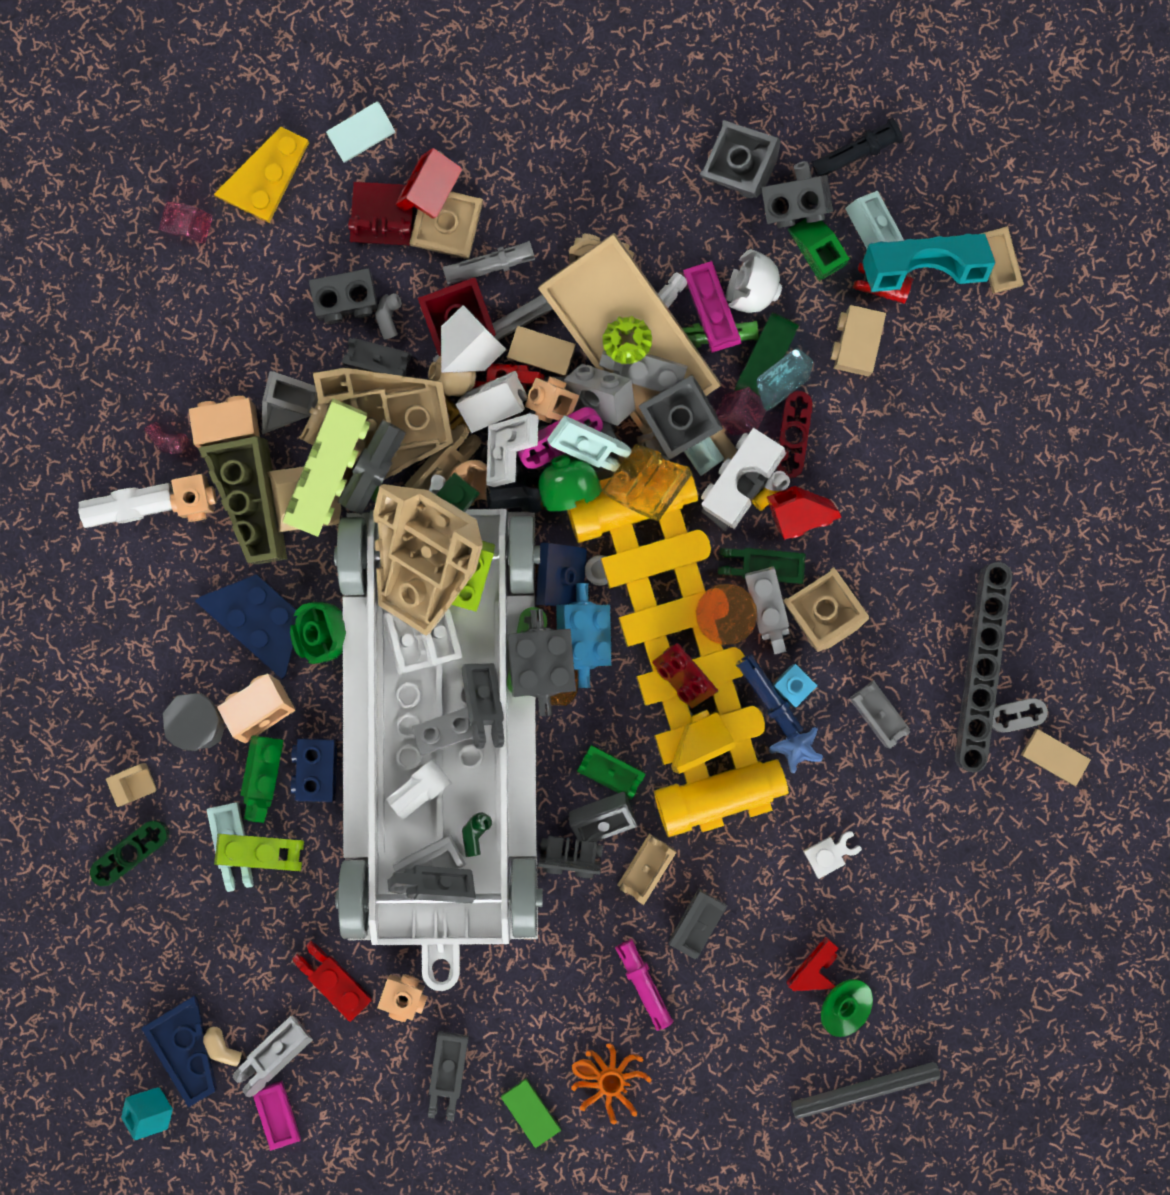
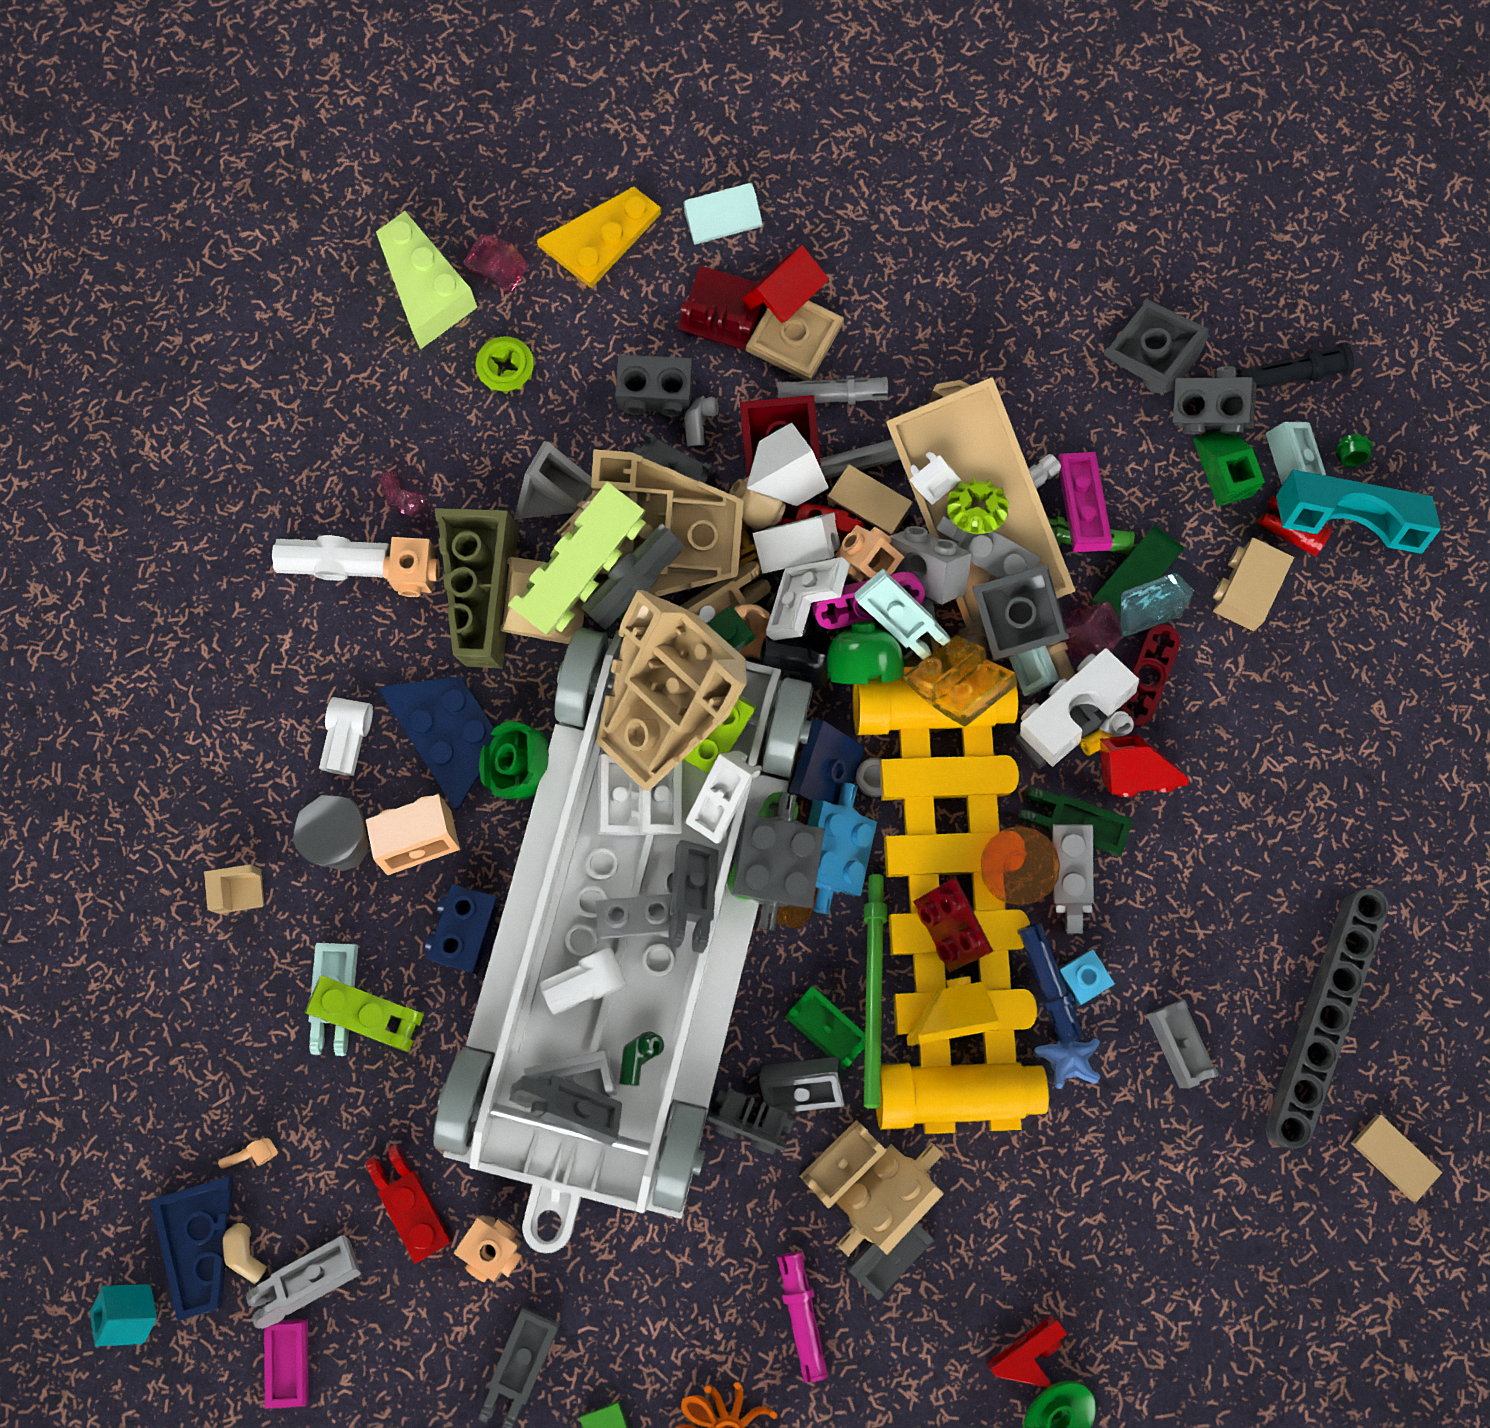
camera: 15 degrees right, 10 degrees down
dark green beam [90,820,169,886] -> none
light nougat brick [189,396,260,448] -> none
green hinge [240,735,284,823] -> none
white cylinder [726,249,782,313] -> none
tan slope [783,567,869,652] -> none
white plate [803,831,862,879] -> none
tan tile [981,226,1024,294] -> none
light grey beam [992,698,1048,732] -> none
none -> light nougat hand [218,1138,278,1169]
none -> white piece [319,697,373,776]
none -> yellowish green wedge [376,211,477,350]
none -> lime gear [476,337,535,394]
none -> white hinge [685,751,762,844]
none -> tan plate [836,1143,944,1257]
none -> bright green bar [864,874,887,1108]
none -> white tile [910,452,962,505]
none -> green plate [1335,434,1373,467]

